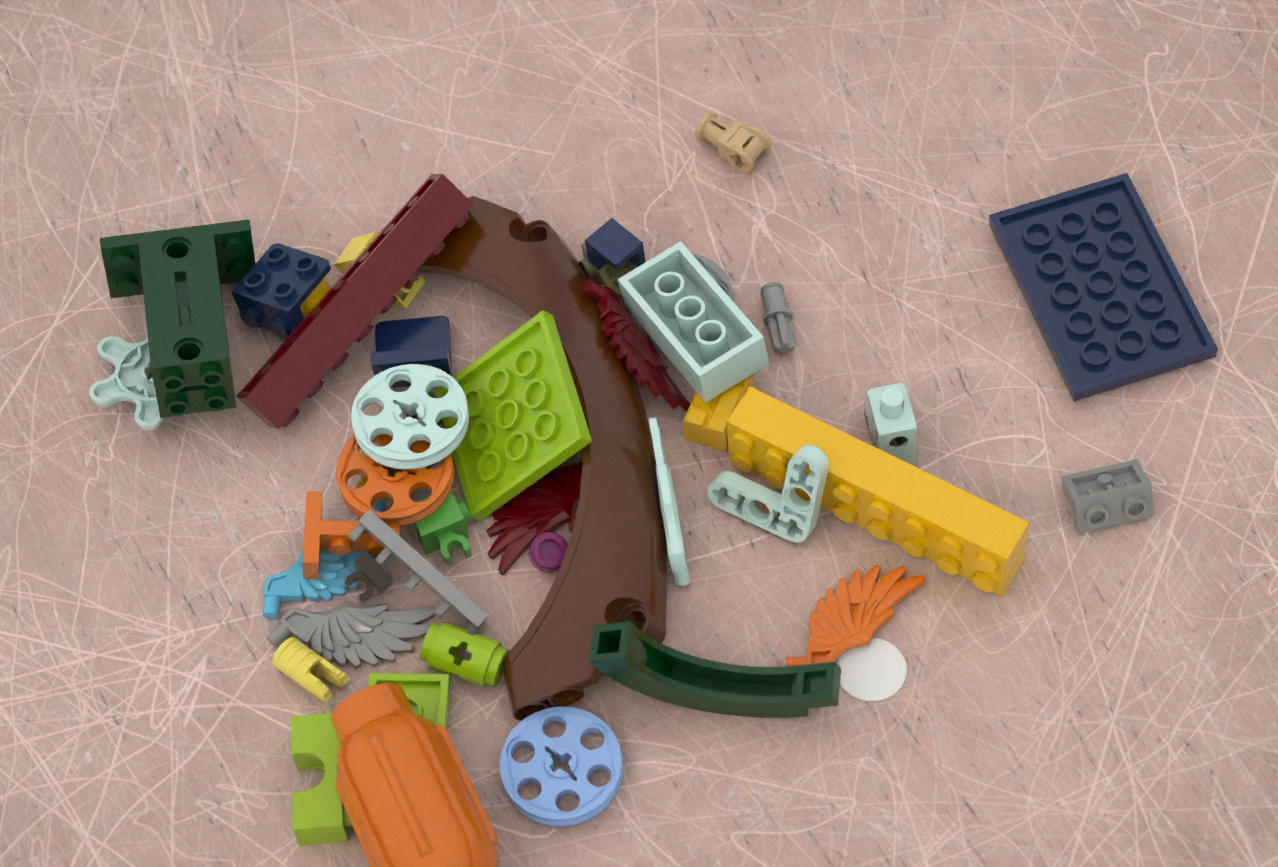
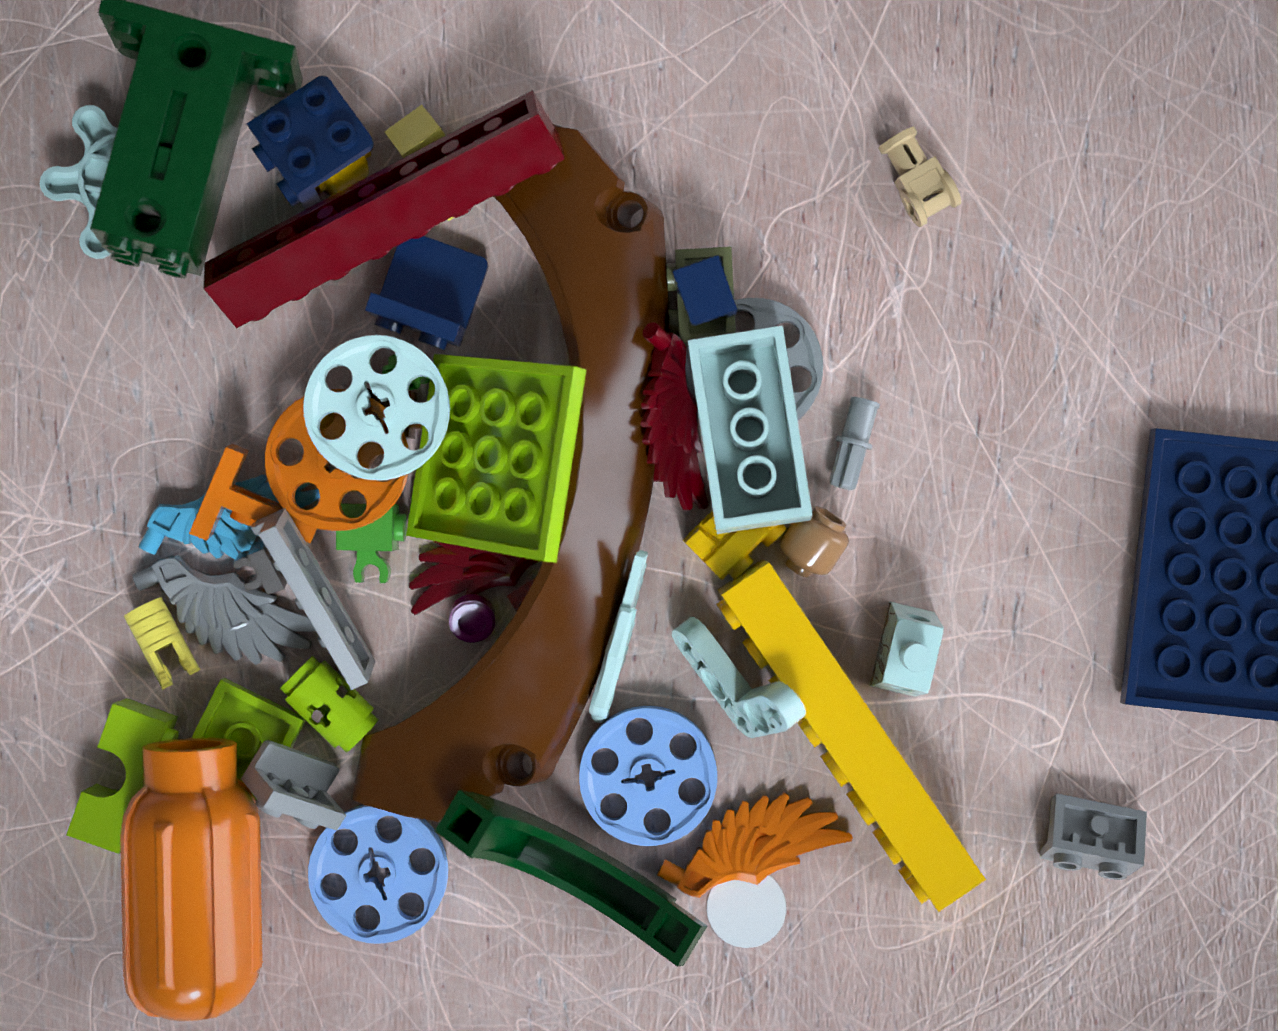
camera: 20 degrees right, 30 degrees up
none -> light grey bracket [241,740,346,831]
none -> light blue wedge [579,706,717,846]
none -> medium nougat head [780,506,849,578]

